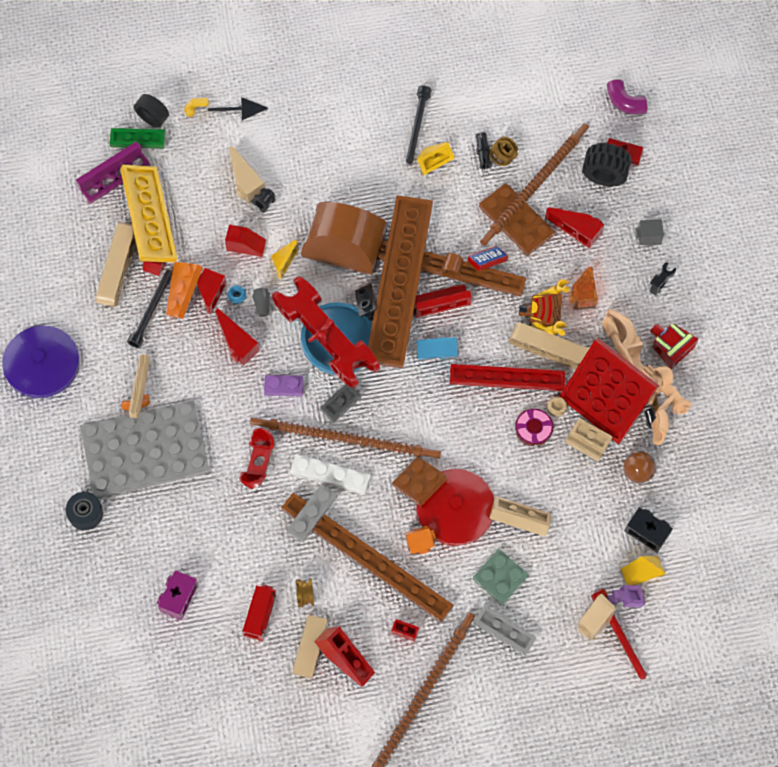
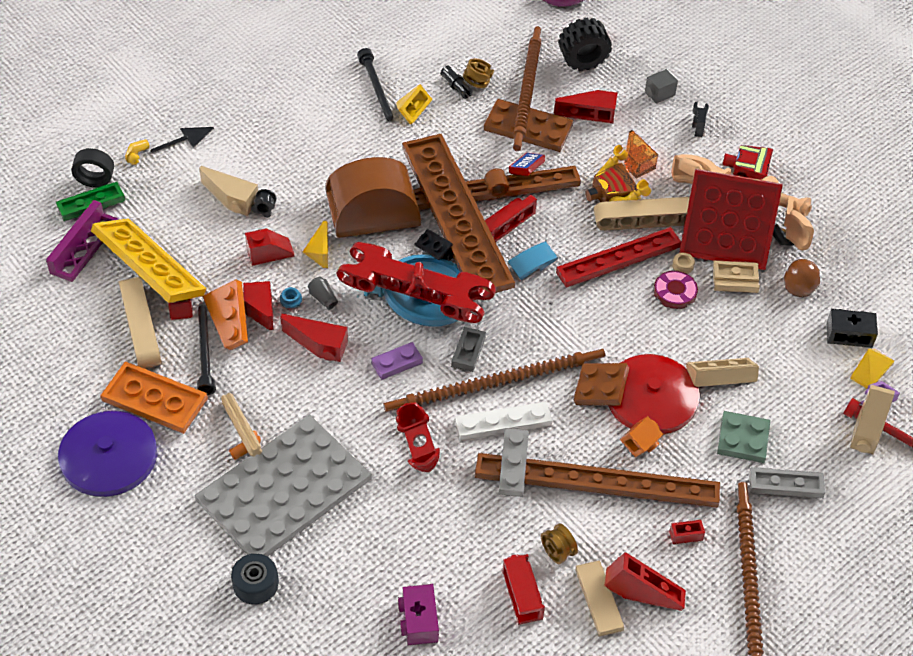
camera: 30 degrees left, 15 degrees down
none -> orange plate [100,361,208,434]

